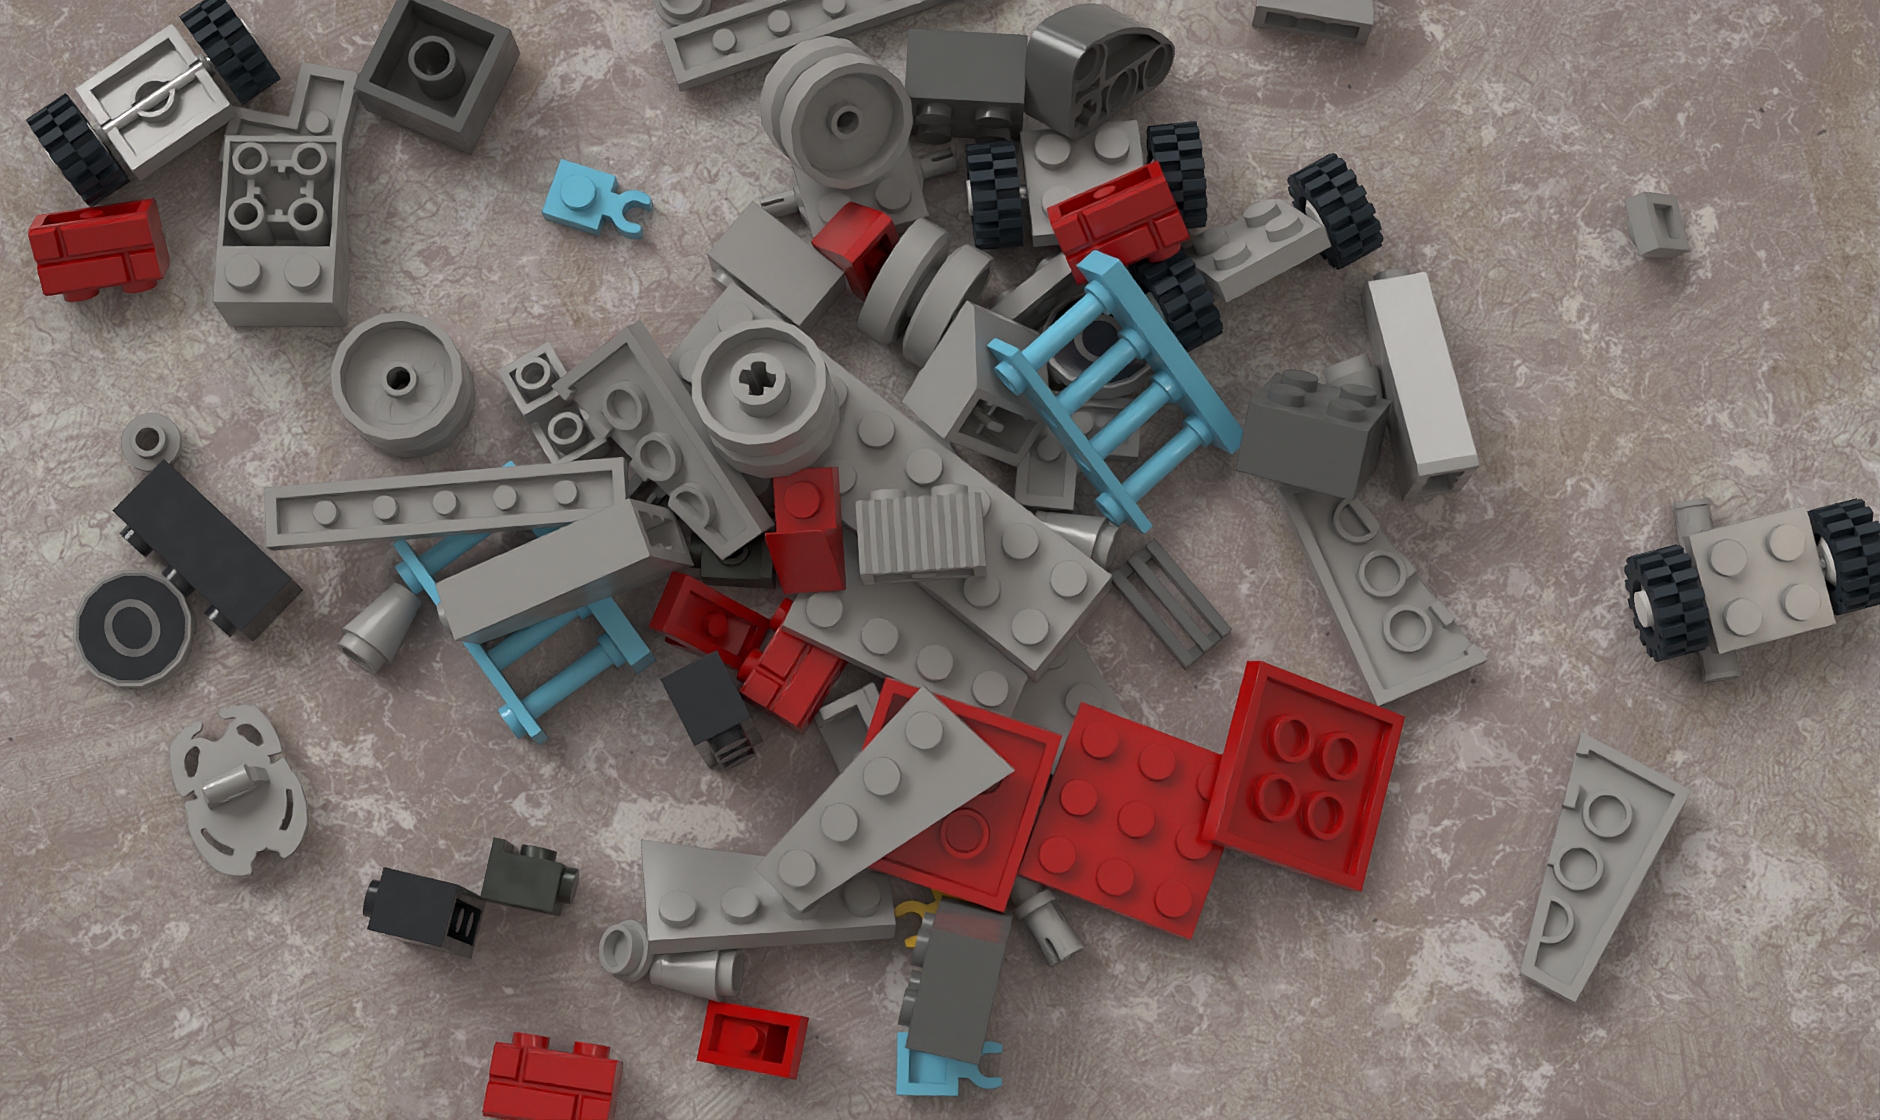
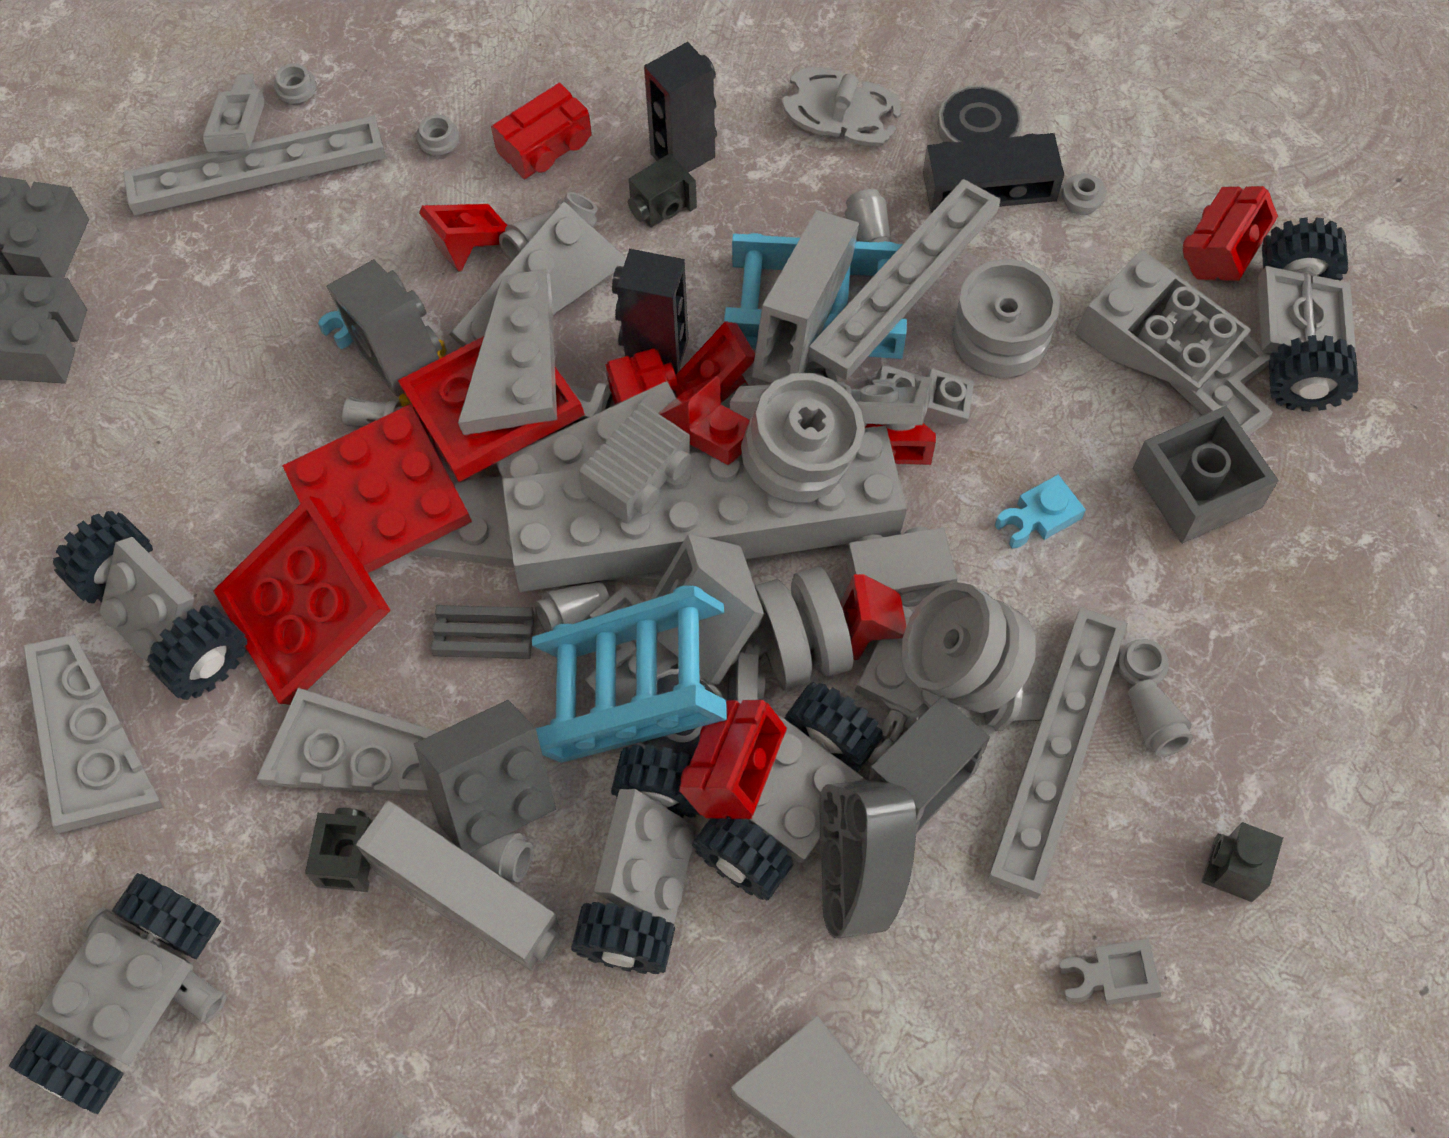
camera: 130 degrees right, 15 degrees down
none -> plate [53,511,247,700]
none -> pearl dark grey brick [305,808,372,892]

